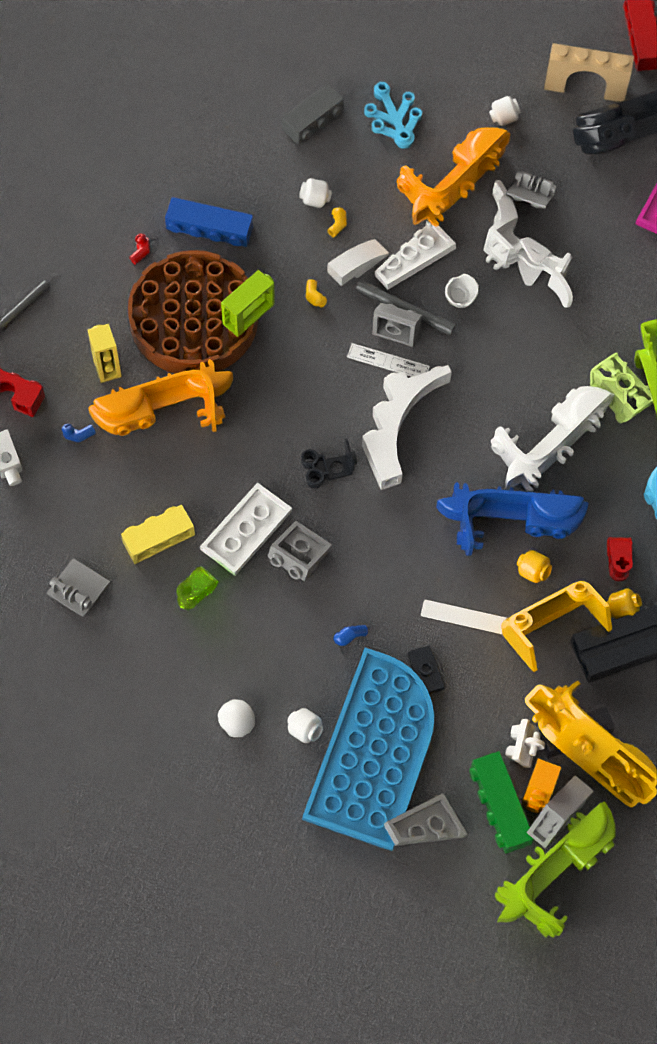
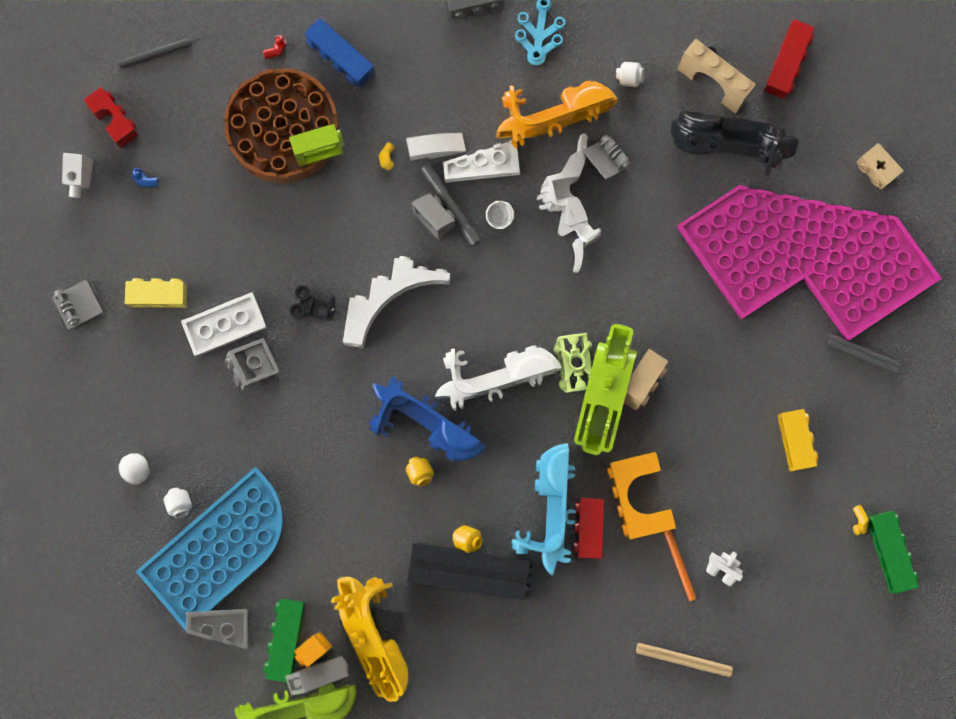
camera: 30 degrees right, 15 degrees up
light yellow brick [87,324,122,383] -> none
light orange piece [88,359,233,436] -> none
clear neon green piece [176,566,219,610] -> none
white head [300,178,332,208] -> none
yellow arm [327,207,347,237] -> none
blue arm [333,625,368,646] -> none
white sticker [347,343,430,376] -> none
black plate [408,646,445,694] -> none
white sticker [421,600,506,634] -> none
yellow windscreen [501,581,612,672] -> none
white hips [505,719,546,768] -> none
red piece [607,537,633,582] -> none

